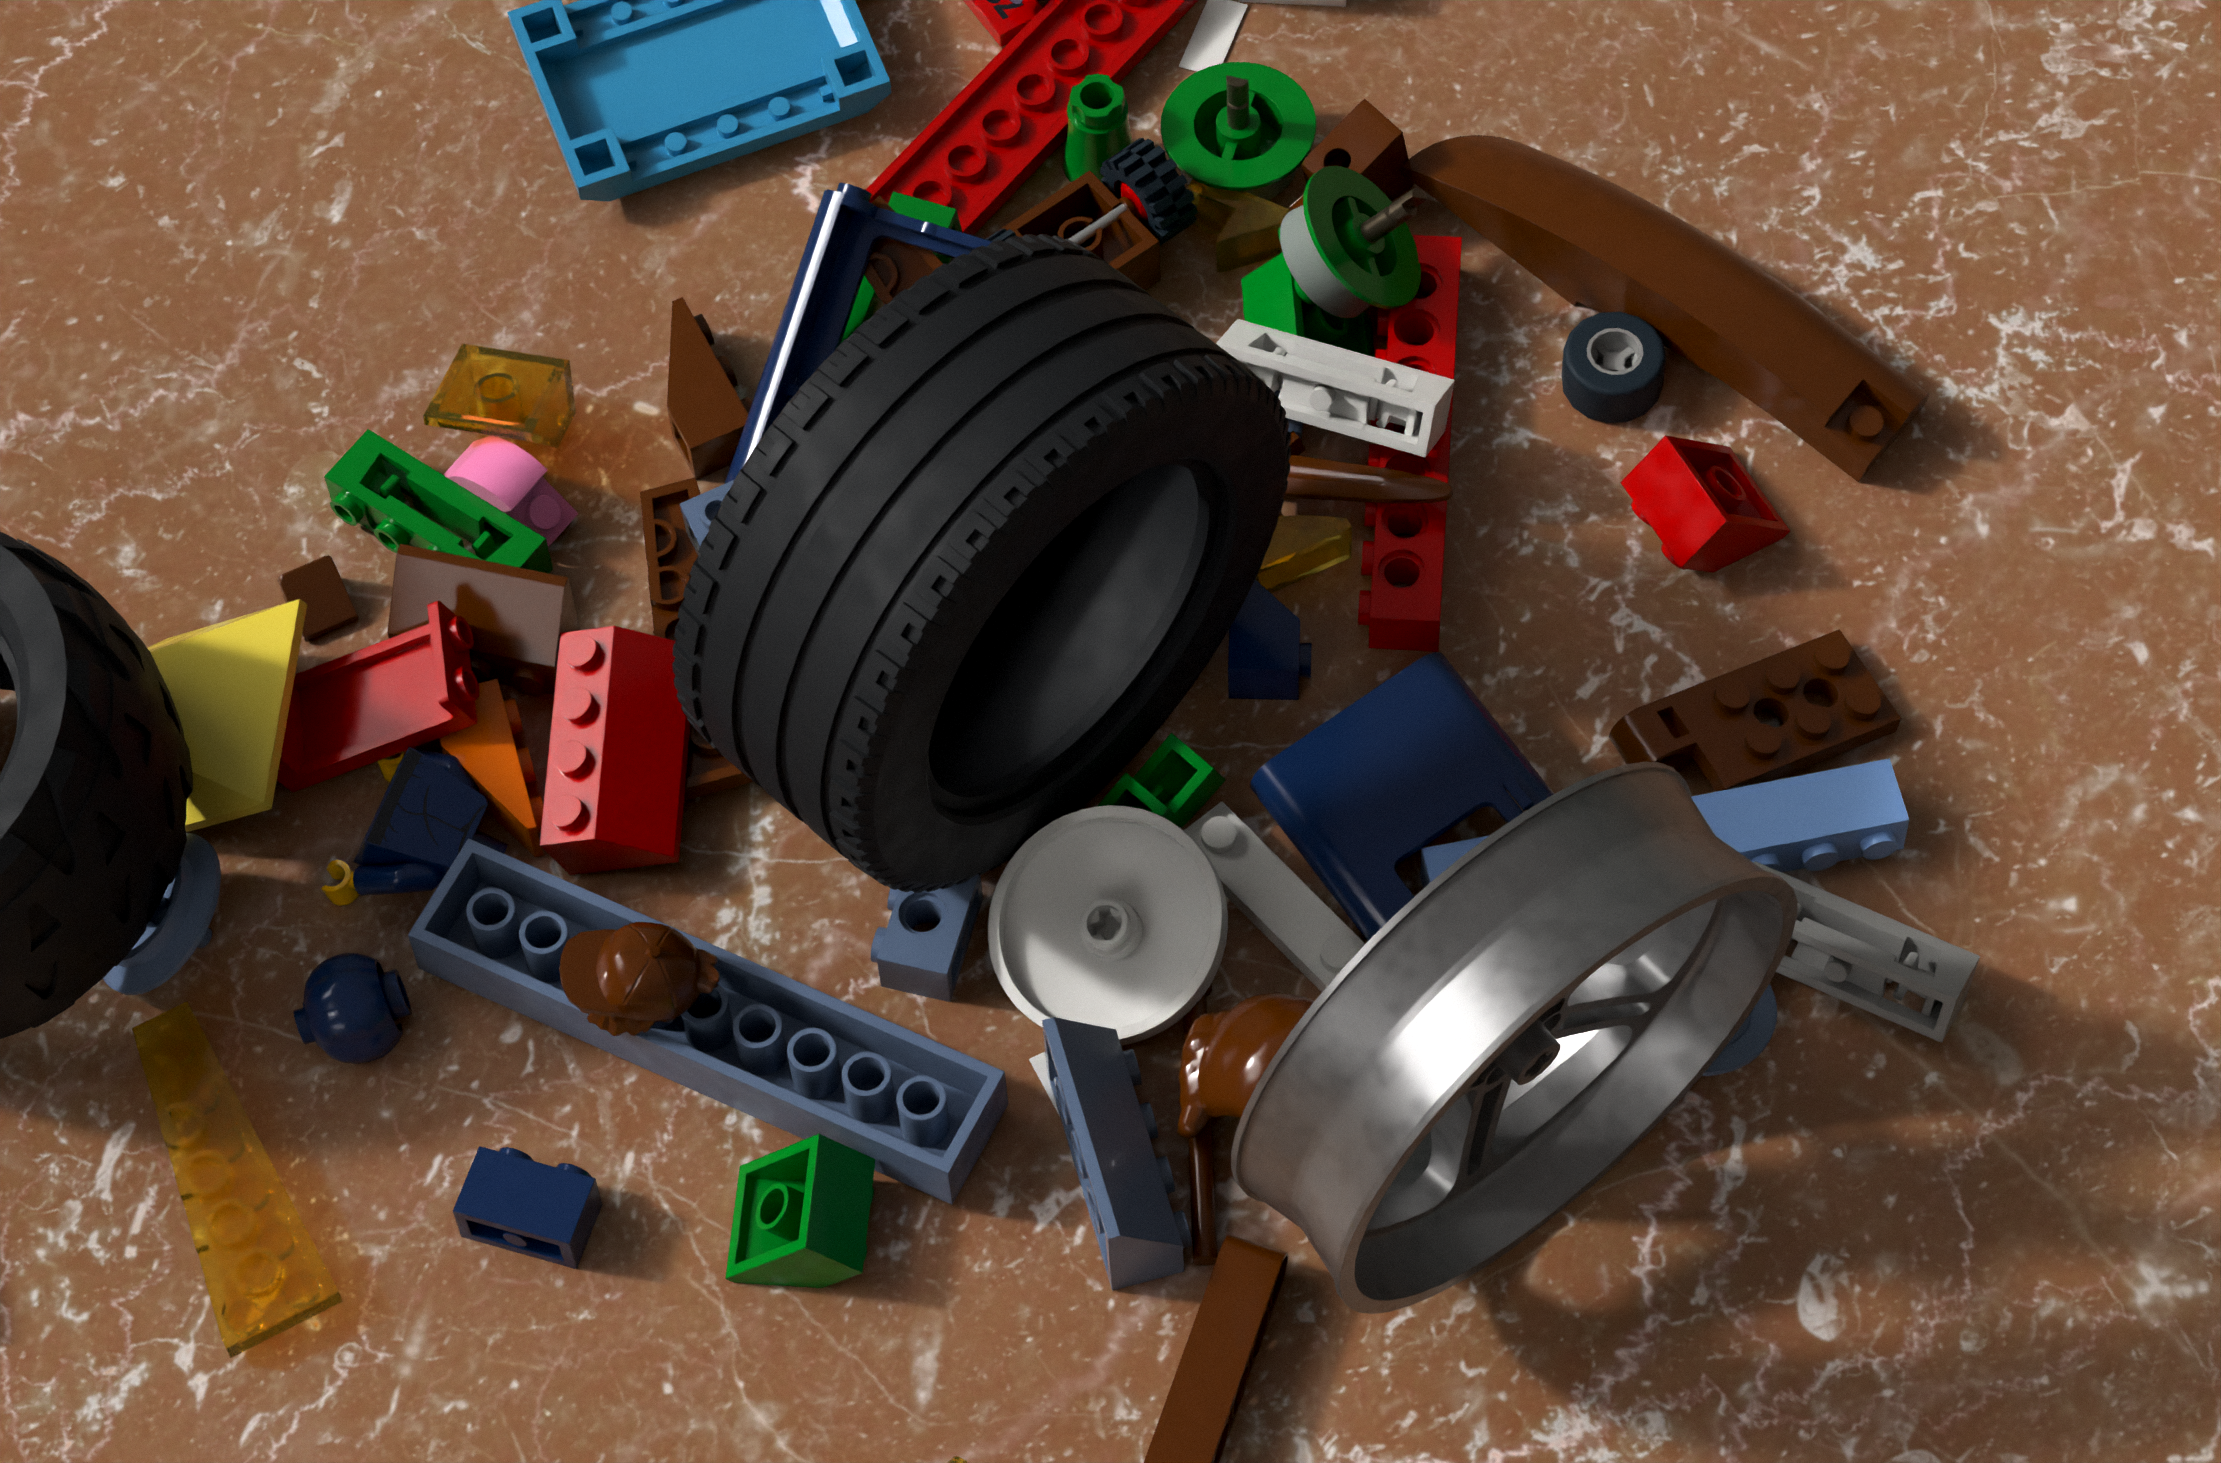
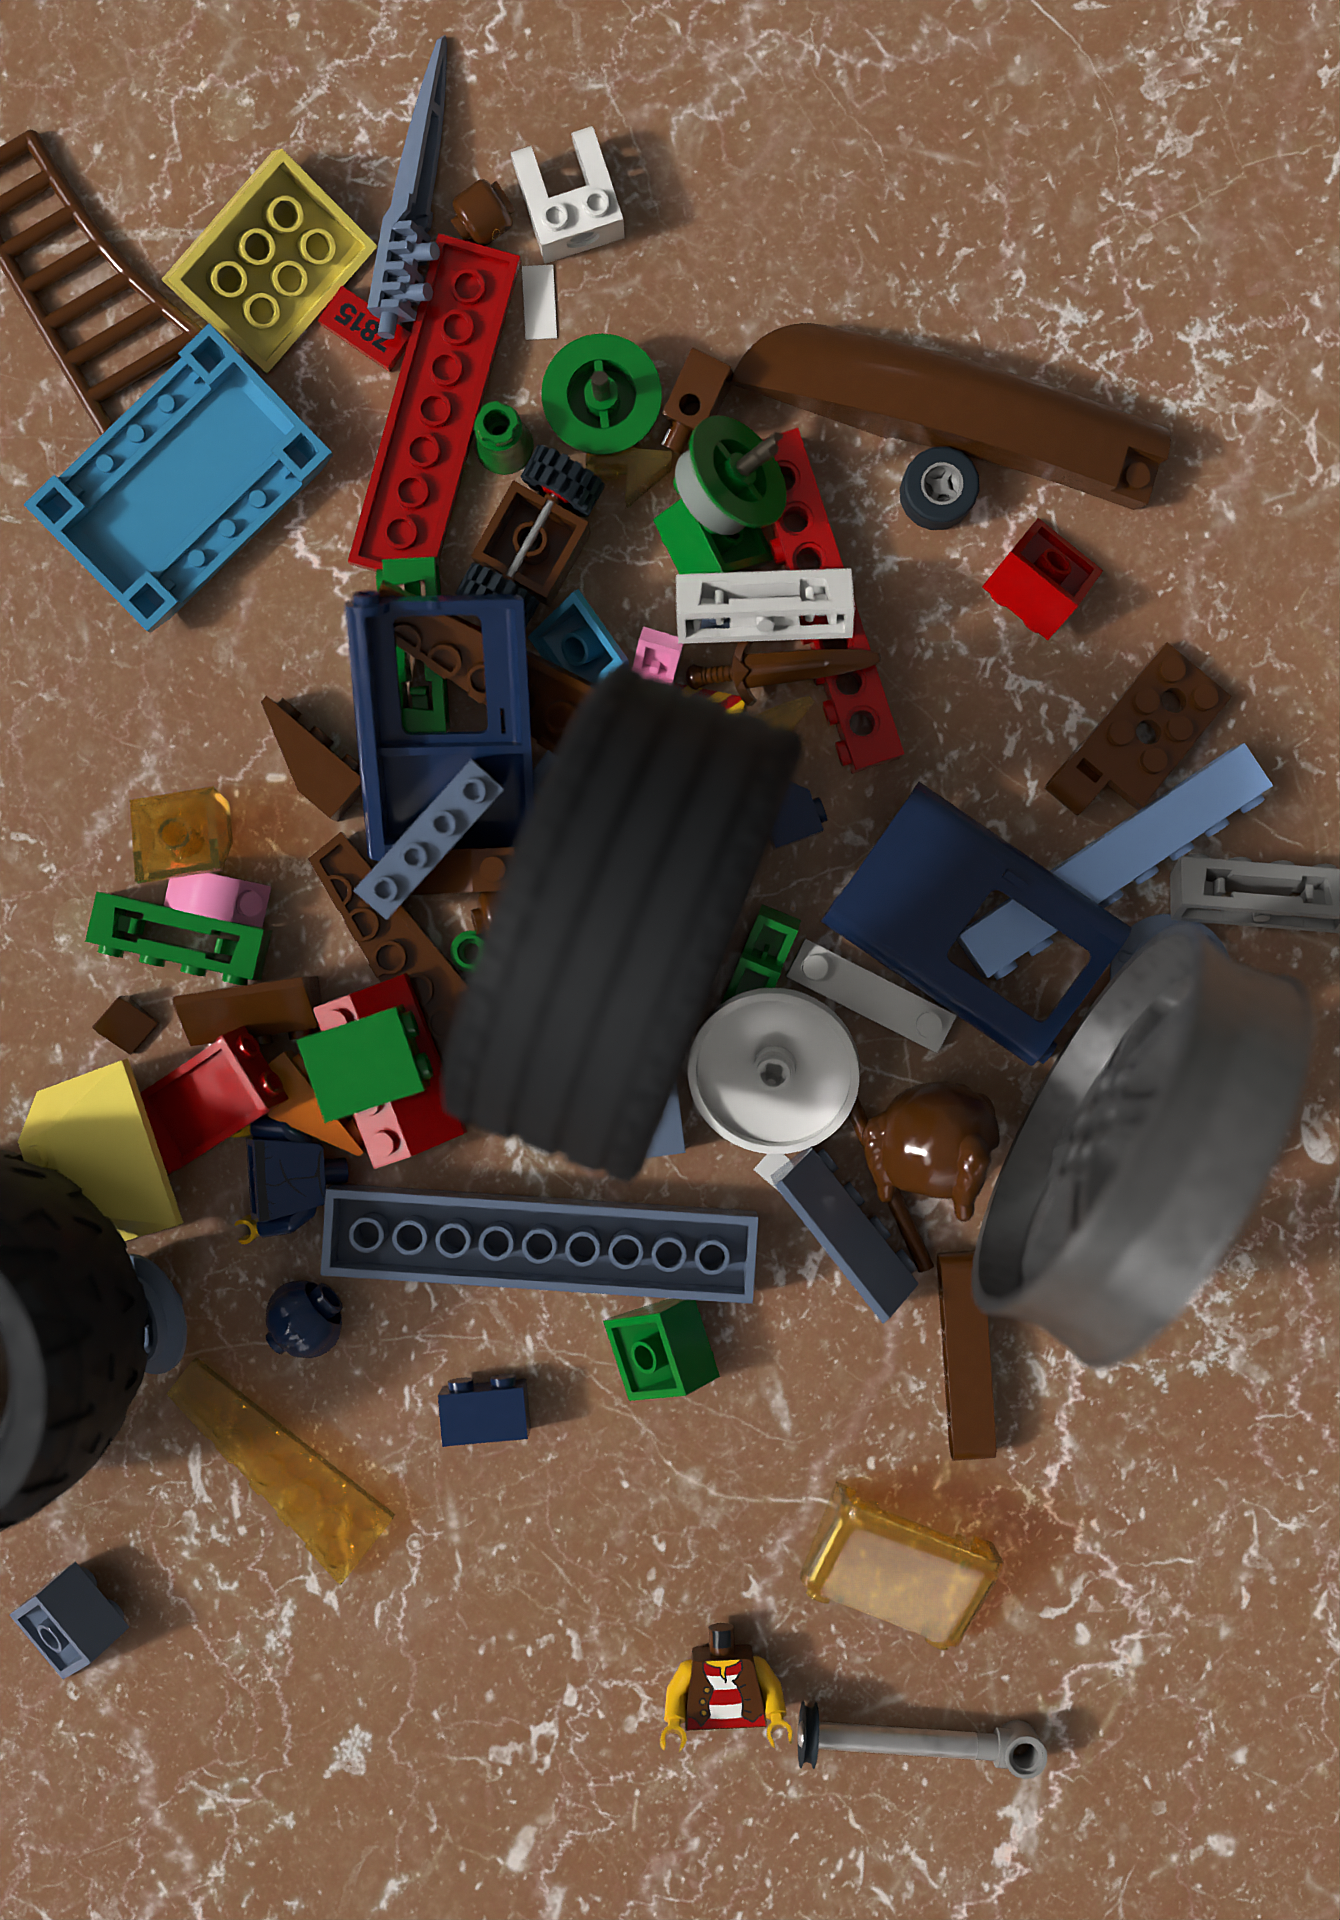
camera: 25 degrees left, 30 degrees up
reddish brown hair [559,922,720,1036] -> none
none -> green panel [296,1004,433,1123]

